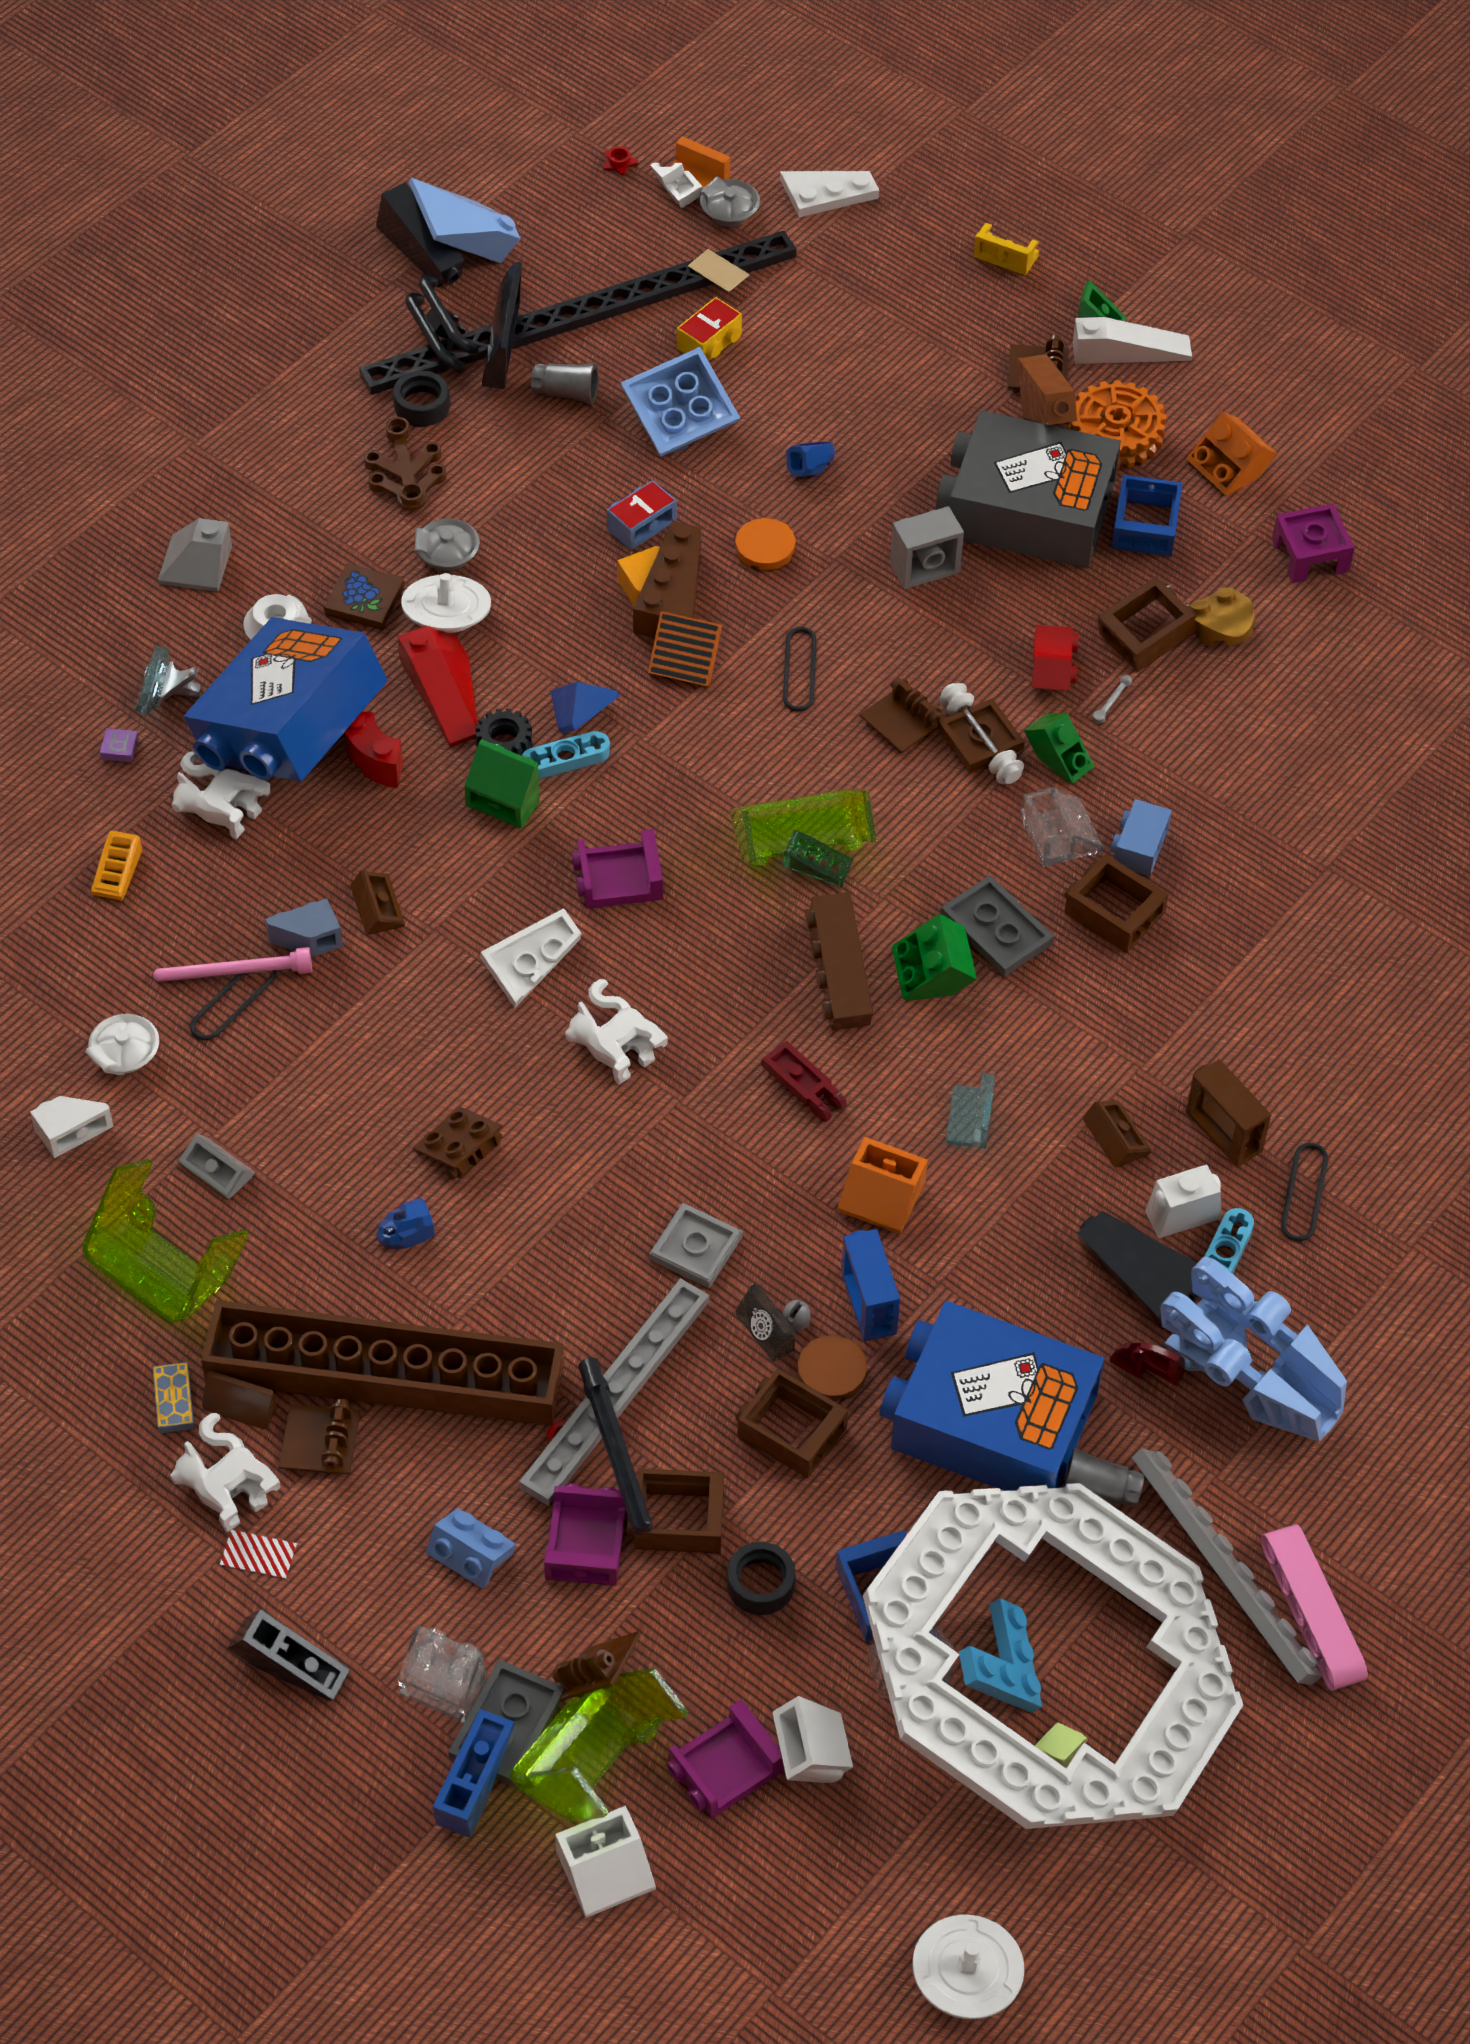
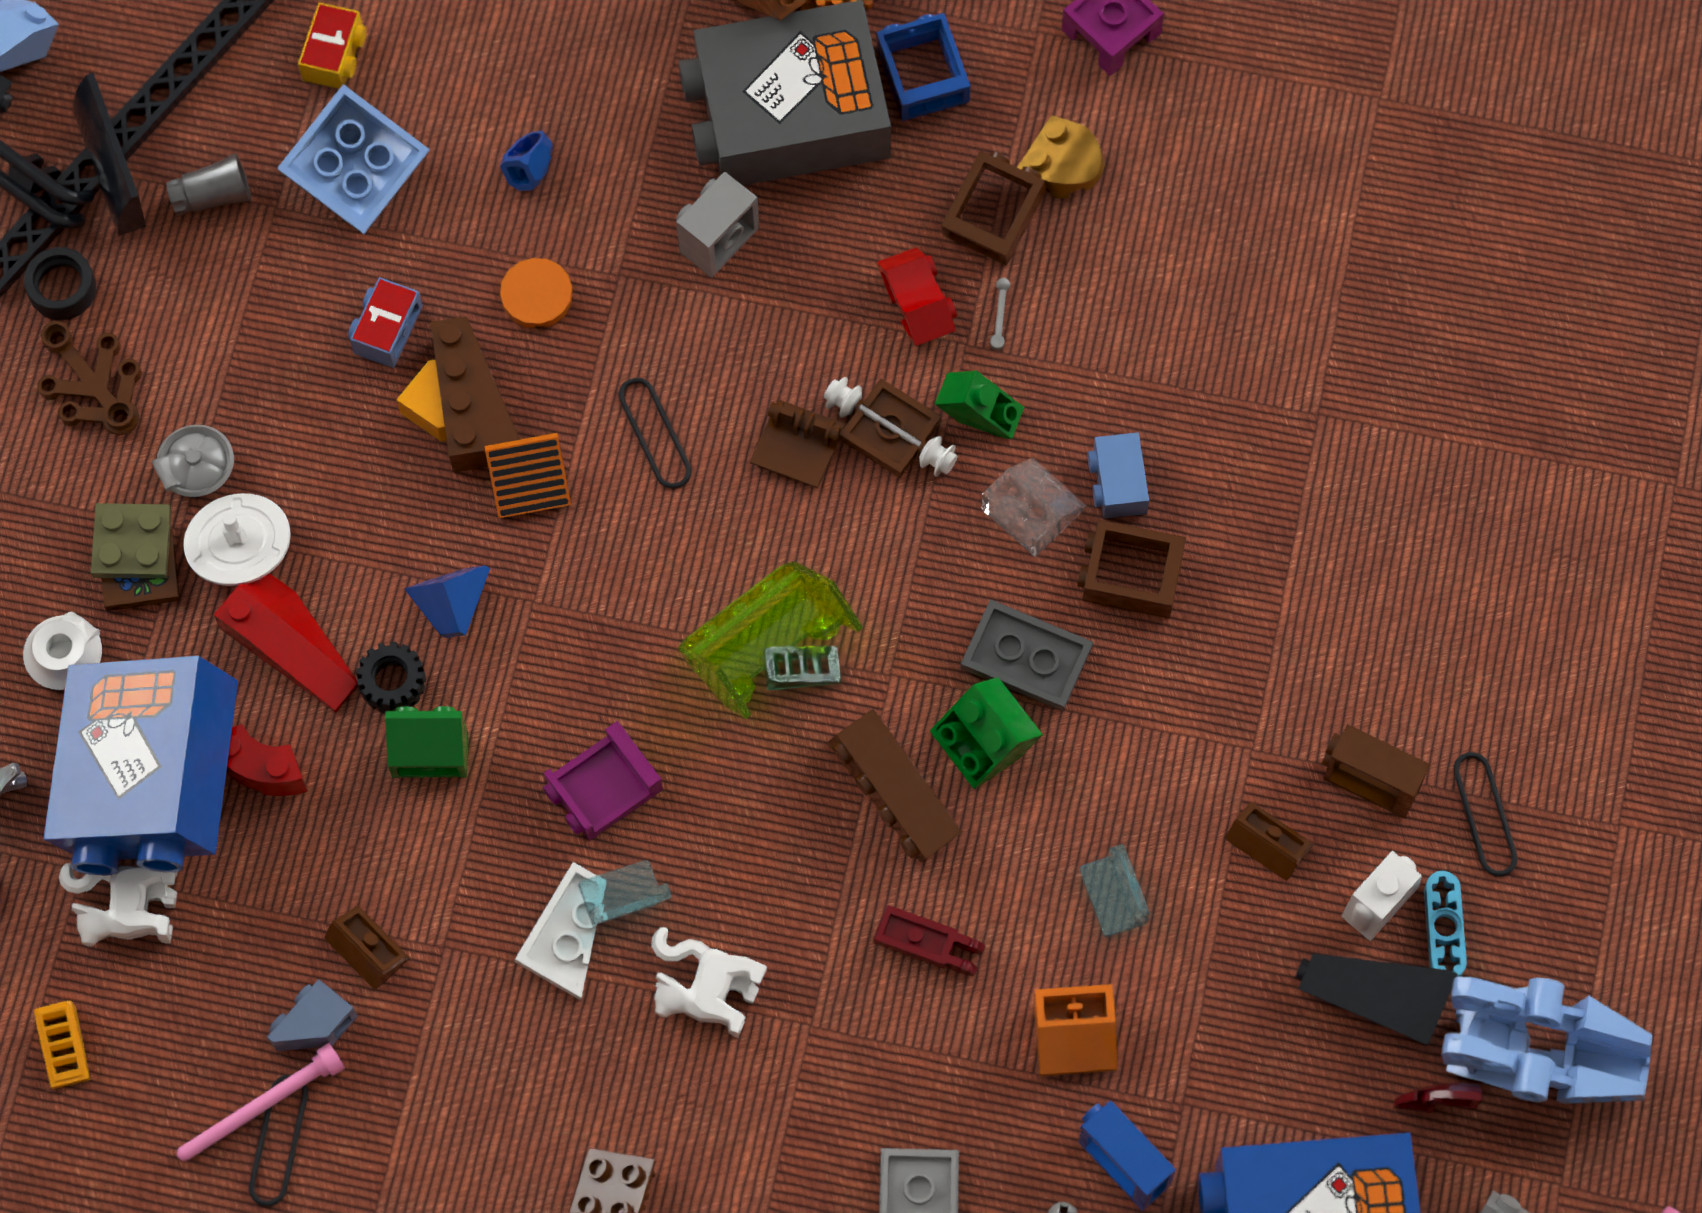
camera: 25 degrees left, 15 degrees up
medium azure beam [522,731,610,779] -> none
none -> olive plate [91,503,172,578]
none -> clear light blue panel [578,860,672,926]

